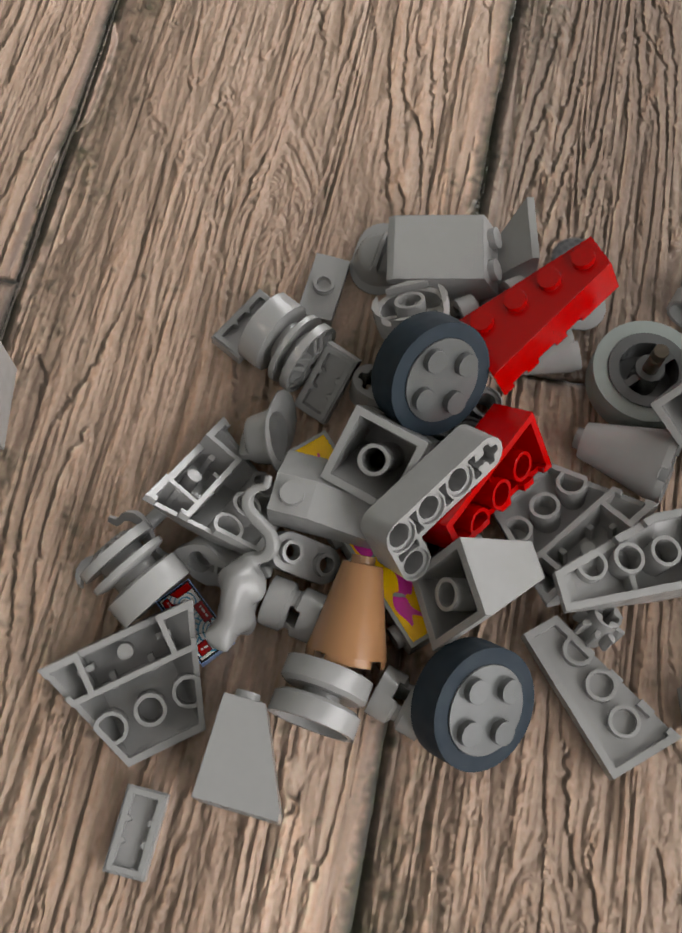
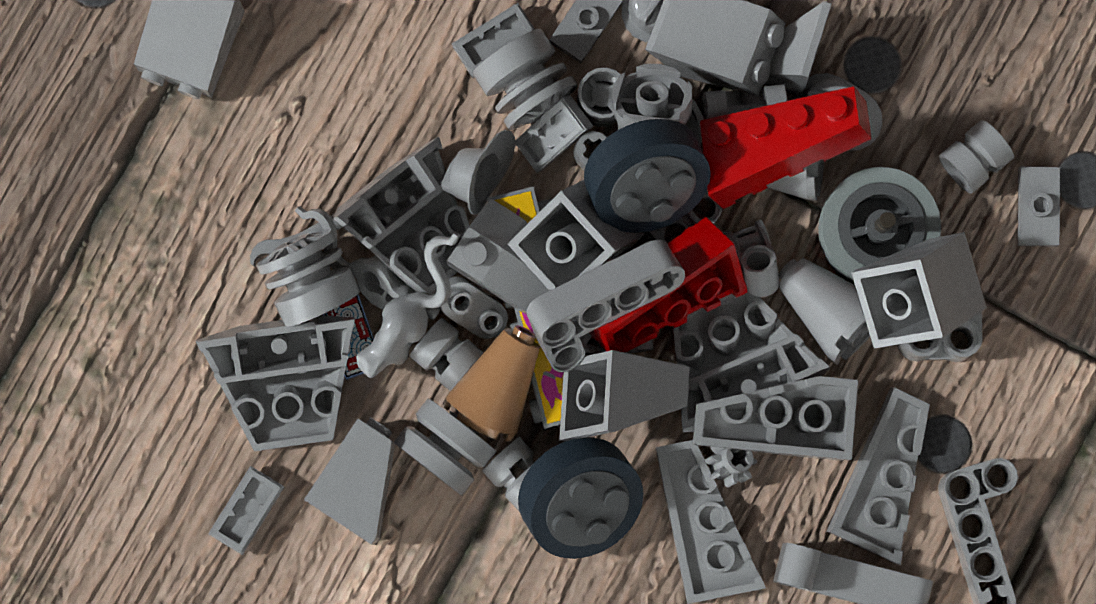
camera: 15 degrees right, 15 degrees up
none -> light grey wheel [577,68,621,127]
none -> light grey piece [723,220,780,297]

